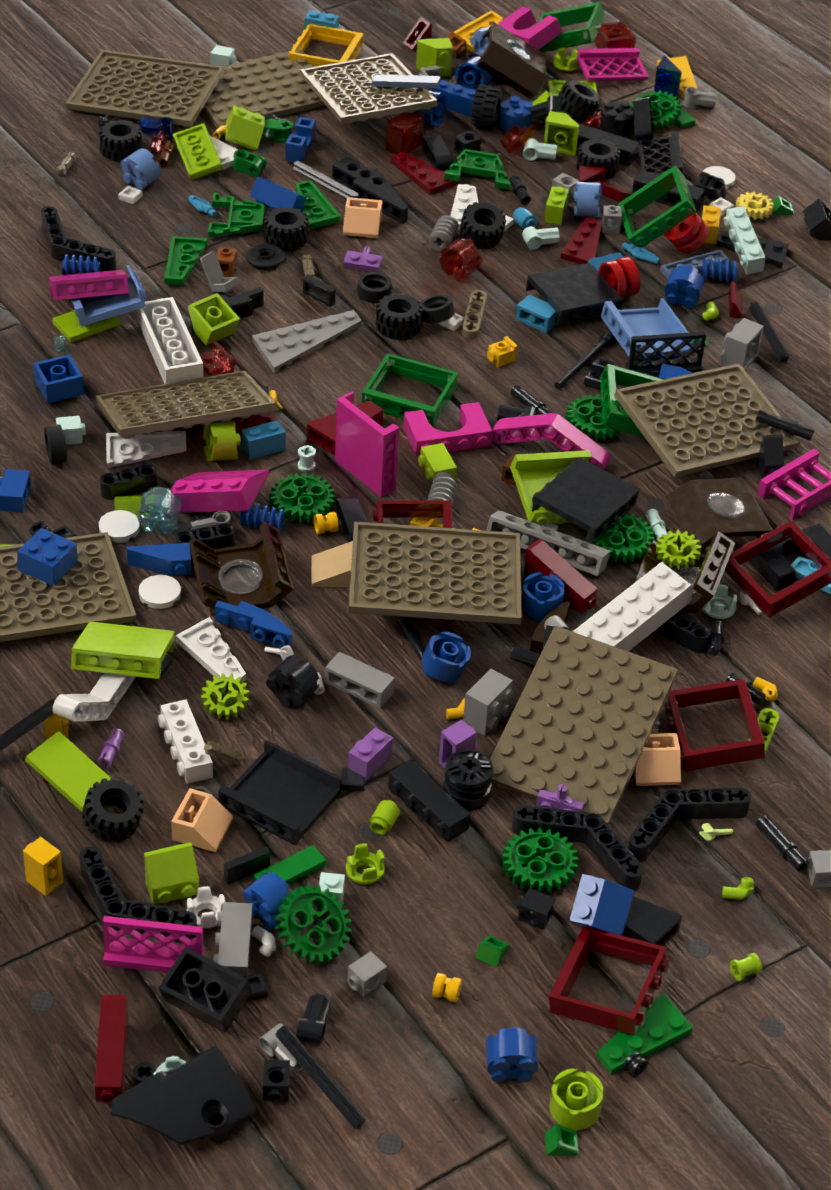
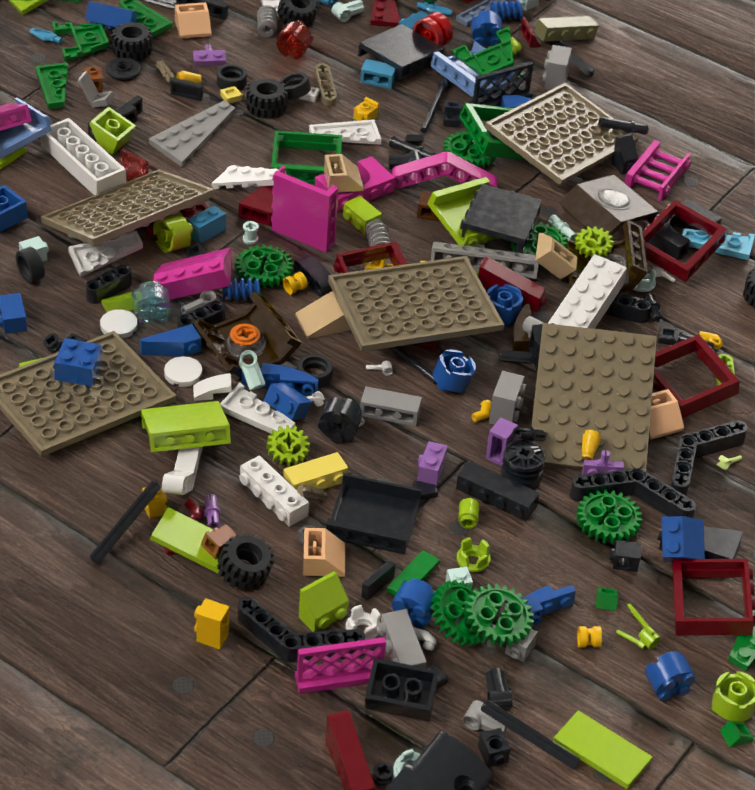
camera: 20 degrees left, 0 degrees up
none -> yellow cone [176,71,201,84]
none -> black slope [185,241,208,258]
none -> dark red arm [185,498,203,521]
none -> white slope [193,373,232,401]
none -> brick [201,524,236,559]
none -> white wing [212,165,287,189]
none -> light yellow plate [220,86,242,103]
none -> orange gear [230,324,260,348]
none -> light aqua piece [239,350,266,391]
none -> blue brick [263,382,312,420]
none -> light yellow brick [283,452,348,490]
none -> black tyre [297,354,333,388]
none -> white wing [309,120,381,145]
none -> tan slope [324,154,363,193]
none -> white hand [366,361,393,376]
none -> black tile [405,134,423,143]
none -> green wing [452,26,514,75]
none -> green gear [464,583,534,647]
none -> black axle [512,427,547,442]
none -> blue slope [521,585,576,626]
none -> olive brick [534,16,599,42]
none -> tan slope [535,233,577,279]
none -> lime tile [553,710,652,790]
none -> yellow cone [581,430,602,460]
none -> lime plant [616,604,661,650]
none -> black tile [658,327,678,345]

